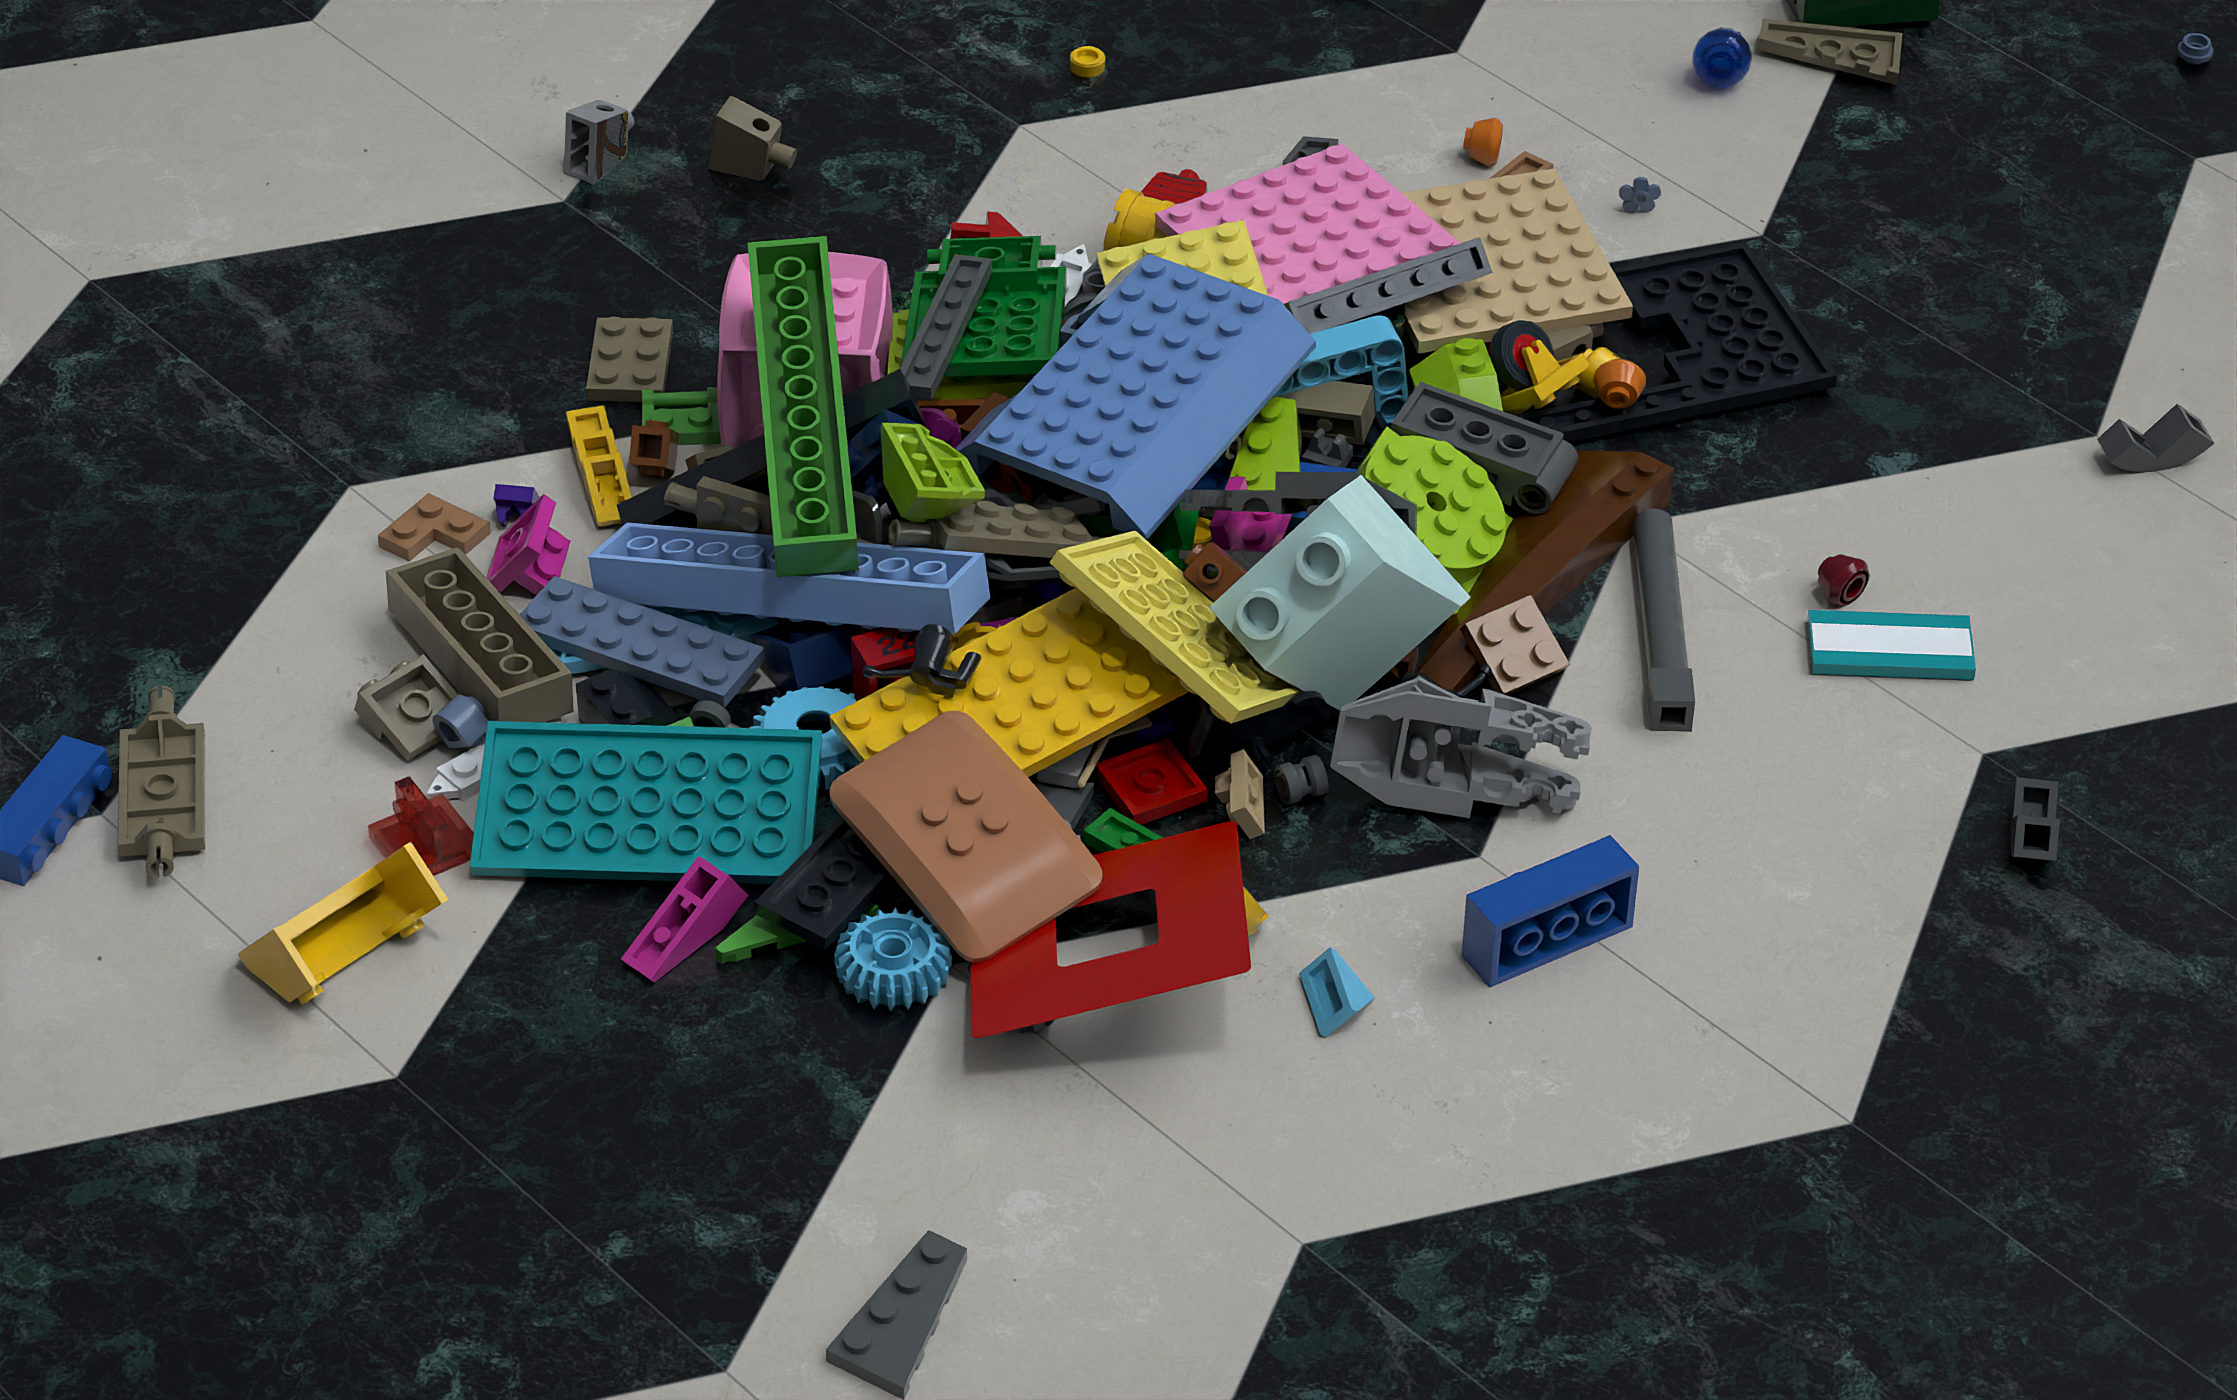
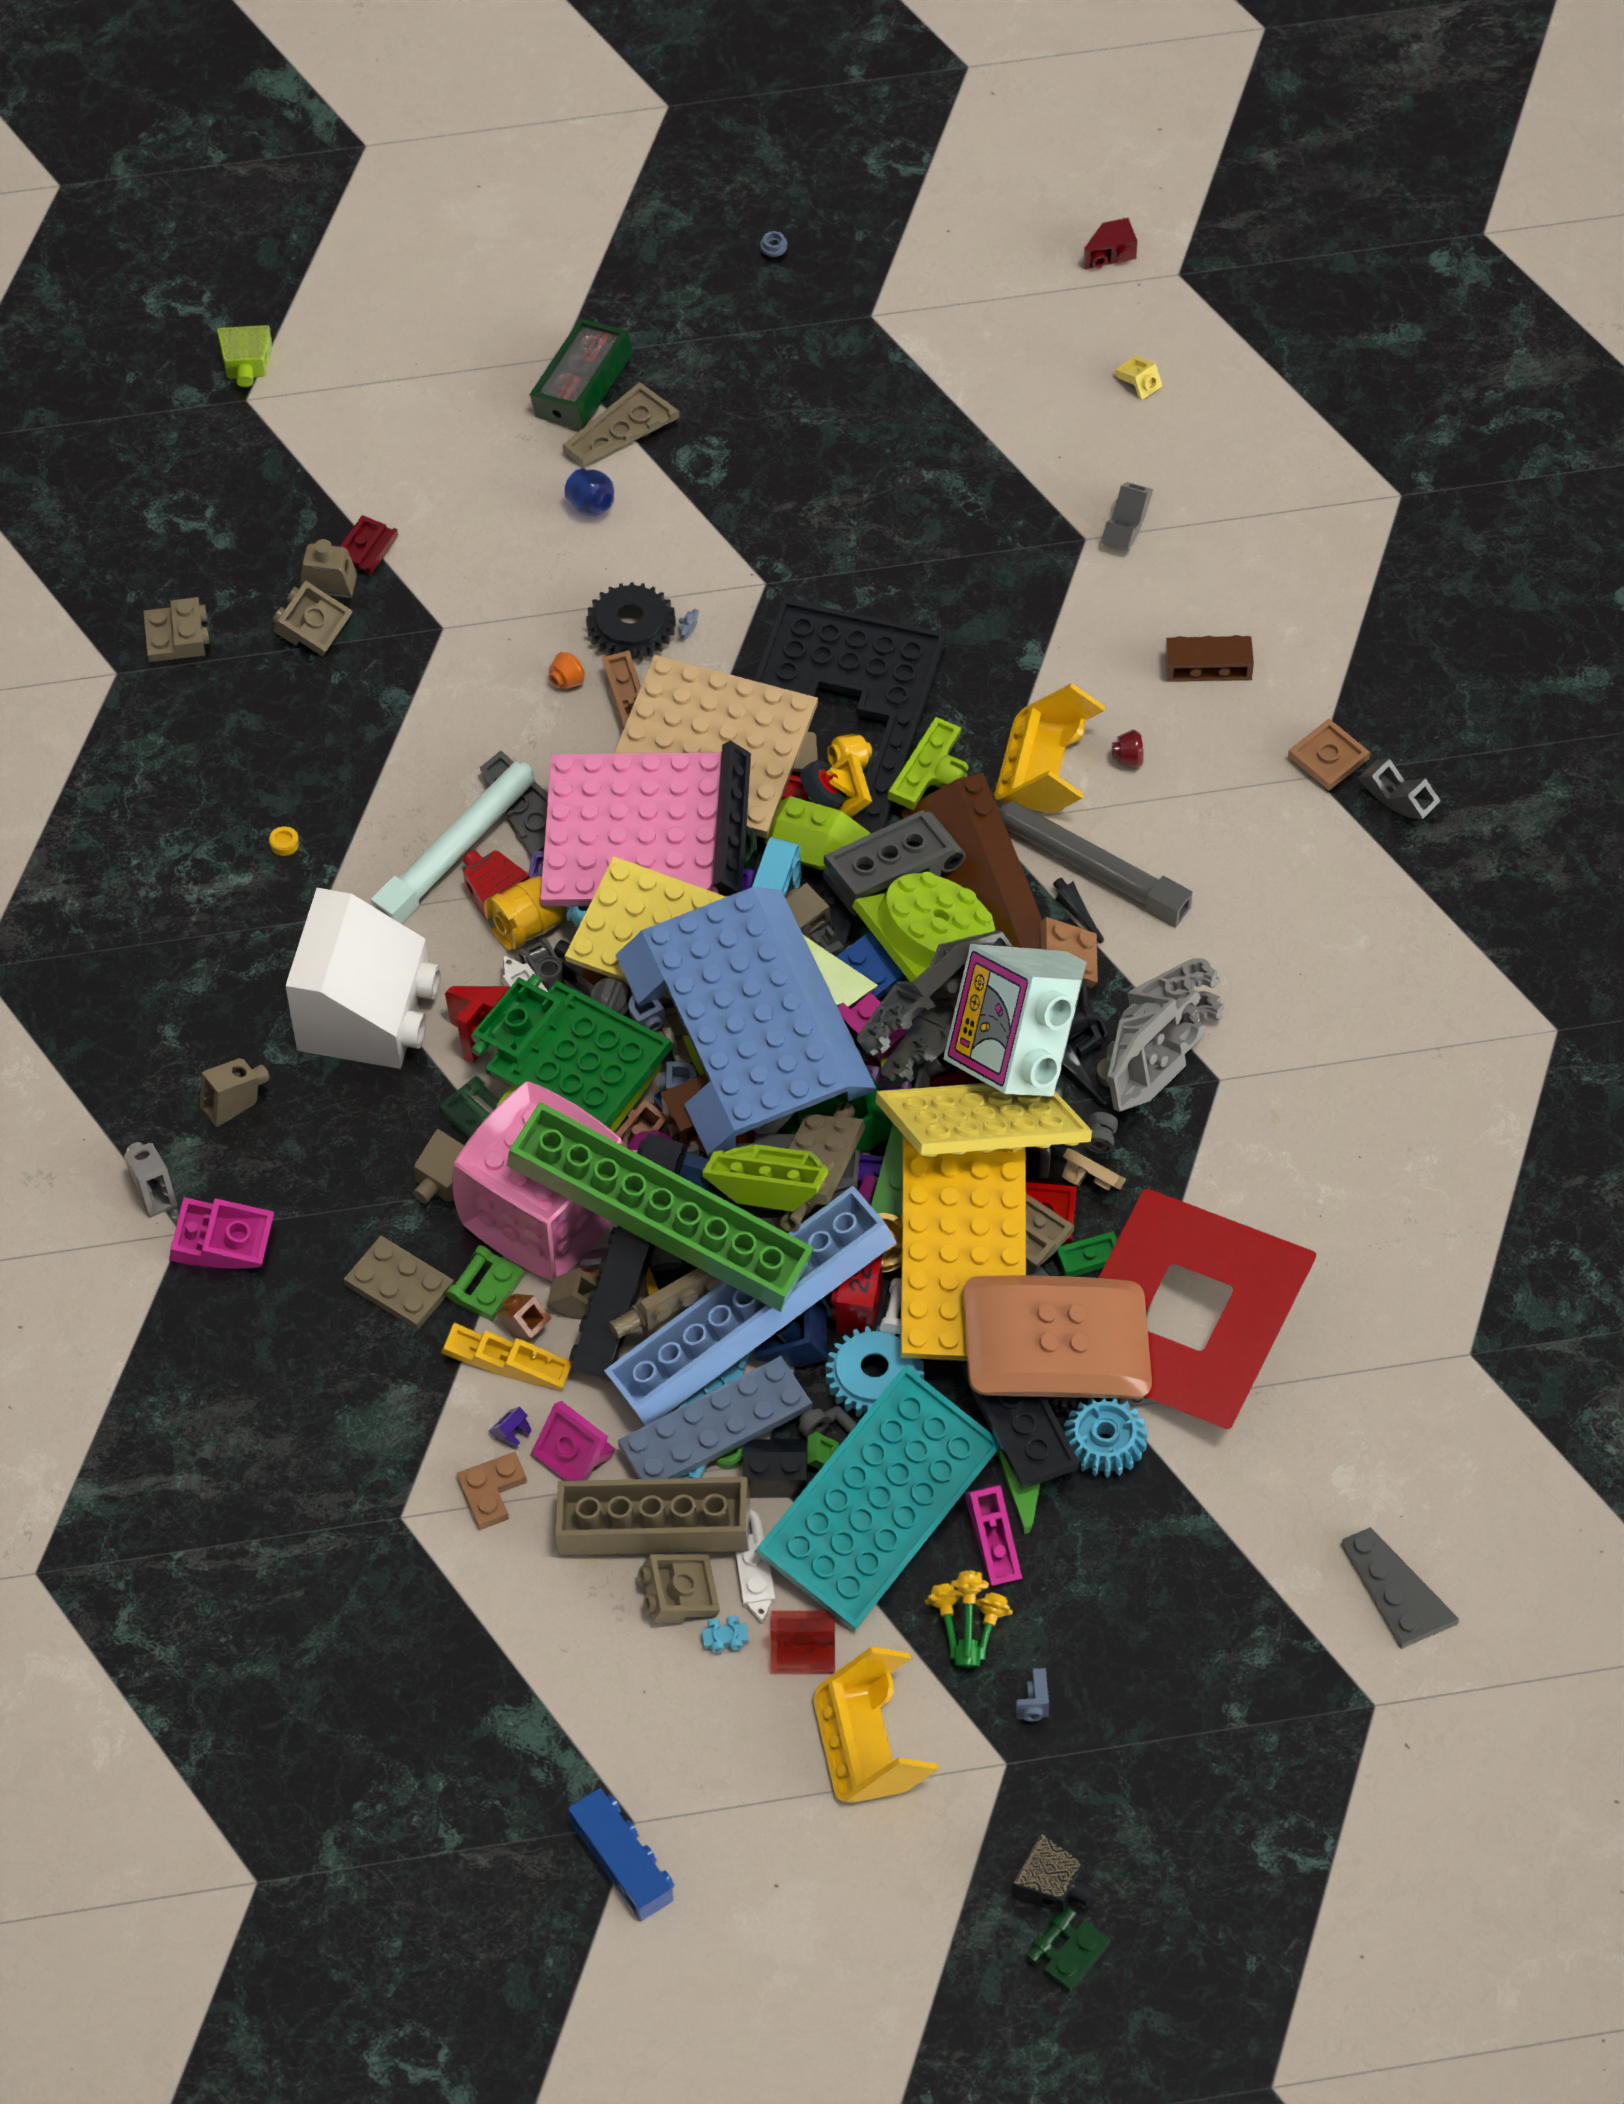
camera: 55 degrees left, 15 degrees up
dark tan plate [118,686,205,877] -> none
sand blue plate [432,695,488,749] -> none
black piece [862,624,982,698] -> none
dark grey plate [900,255,992,401] -> none
dark orange brick [1183,542,1248,601] -> none
medium azure slope [1300,947,1375,1037] -> none
blue brick [1461,835,1640,988] -> none
orange cone [1594,359,1646,408] -> none
tile [1807,610,1976,680] -> none
none -> dark pink slope [168,1197,274,1269]
none -> white slope [286,888,441,1069]
none -> light aqua brick [371,762,535,924]
none -> black gear [586,582,676,661]
none -> medium azure piece [702,1616,749,1653]
none -> lime plate [887,717,969,810]
none -> plant [925,1570,1013,1668]
none -> yellow windscreen [995,683,1105,814]
none -> black torso [1012,1833,1096,1912]
none -> sand blue bracket [1016,1668,1049,1721]
none -> dark green plate [1025,1907,1111,1993]
none -> dark tan slope [1026,1194,1074,1268]
none -> black piece [1053,878,1104,943]
none -> reddish brown brick [1165,635,1254,682]
none -> medium nougat plate [1288,719,1370,791]

